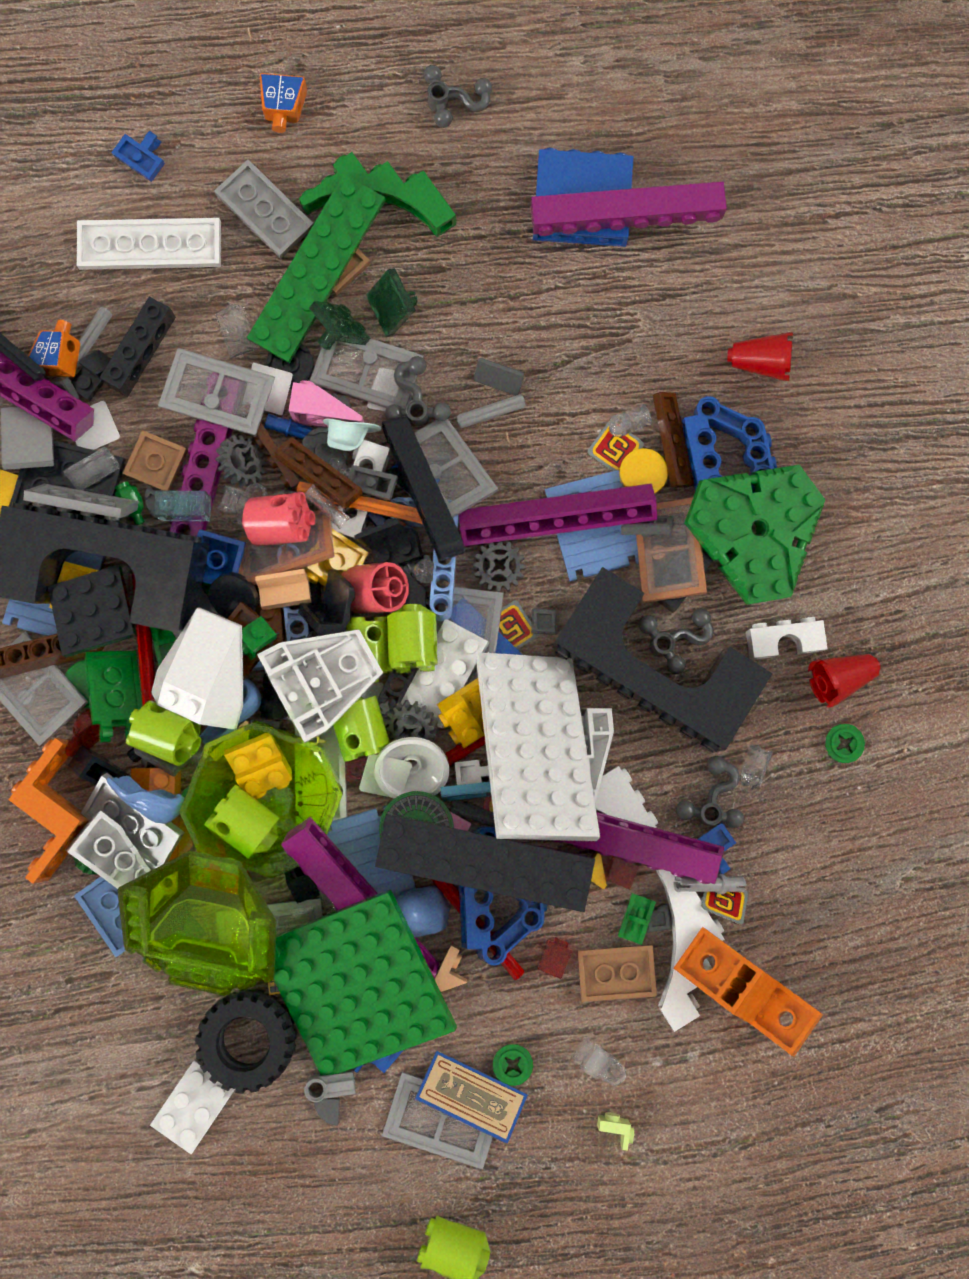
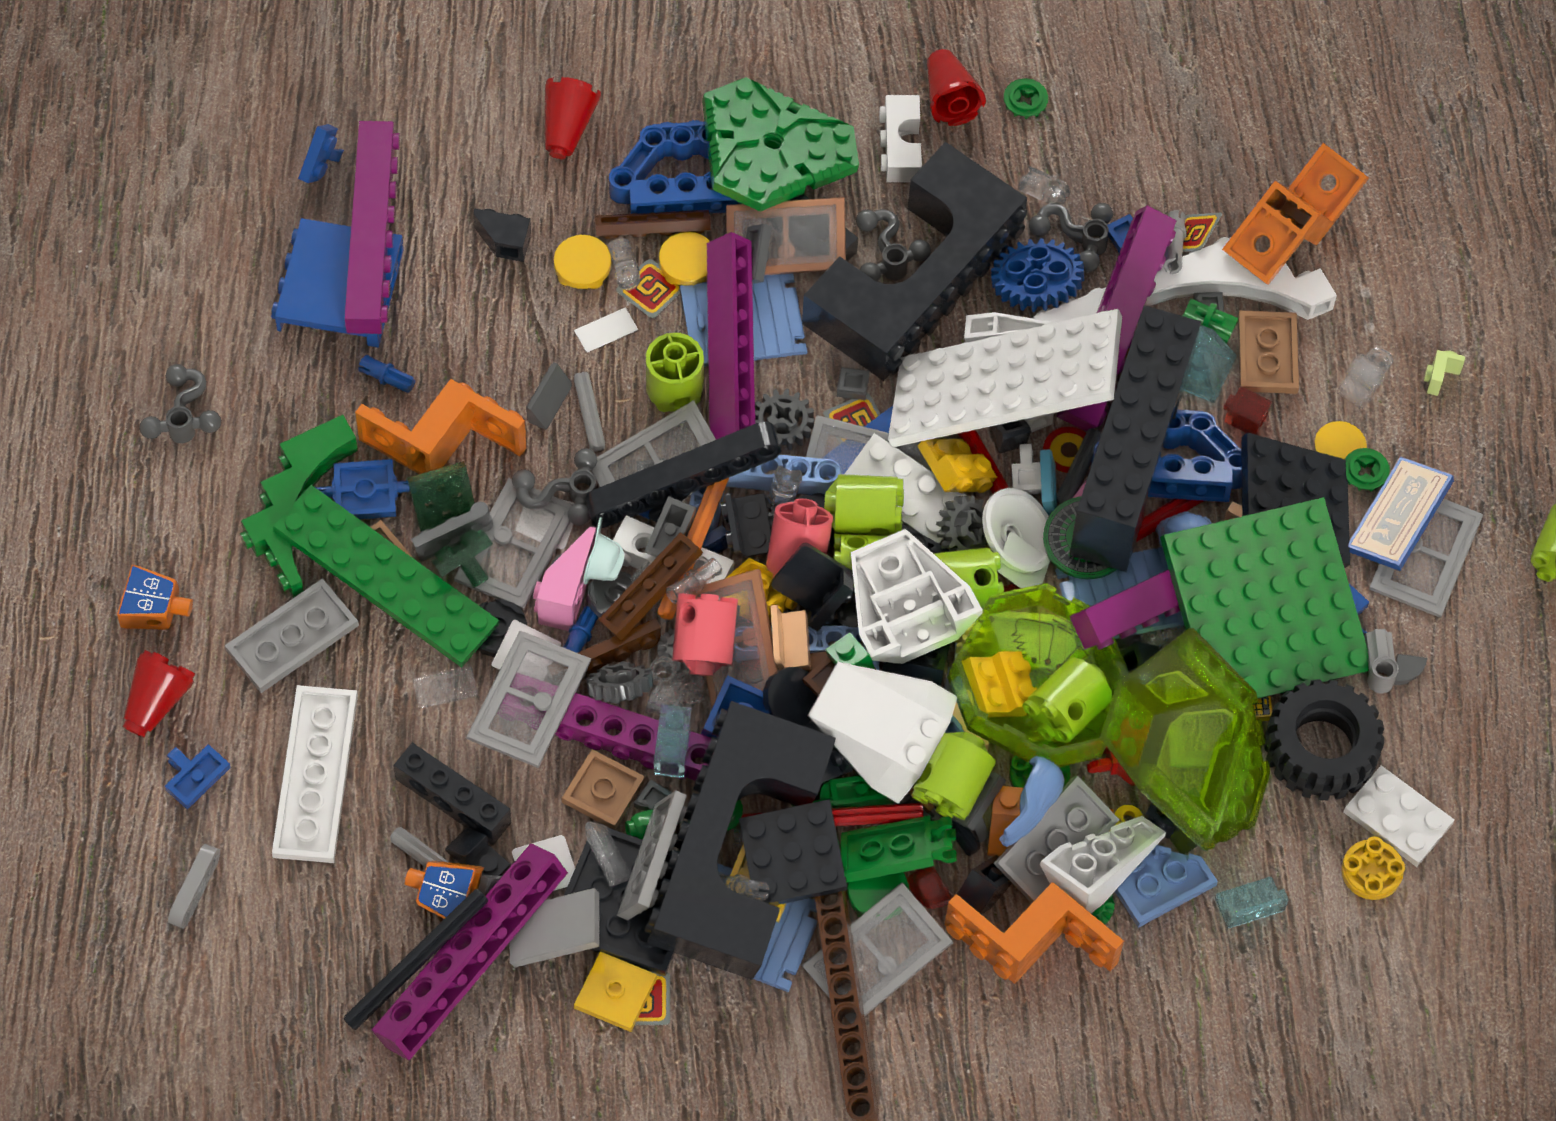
camera: 85 degrees left, 20 degrees down
none -> red cone [122,650,195,738]
none -> light grey beam [168,844,221,929]
none -> blue plate [298,124,344,183]
none -> blue plate [315,459,416,519]
none -> orange bracket [355,379,527,482]
none -> blue axle [358,355,415,393]
none -> dark grey plate [411,502,493,562]
none -> black slope [473,208,531,262]
none -> yellow tile [554,235,611,289]
none -> white sticker [574,307,638,353]
none -> lime cylinder [646,333,704,412]
none -> clear pin [719,873,769,902]
none -> blue gear [991,238,1085,312]
none -> clear light blue slope [1184,325,1237,403]
none -> clear light blue panel [1215,877,1289,929]
none -> black plate [1241,432,1350,568]
none -> yellow sticker [1315,421,1367,459]
none -> yellow tile [1341,837,1405,900]

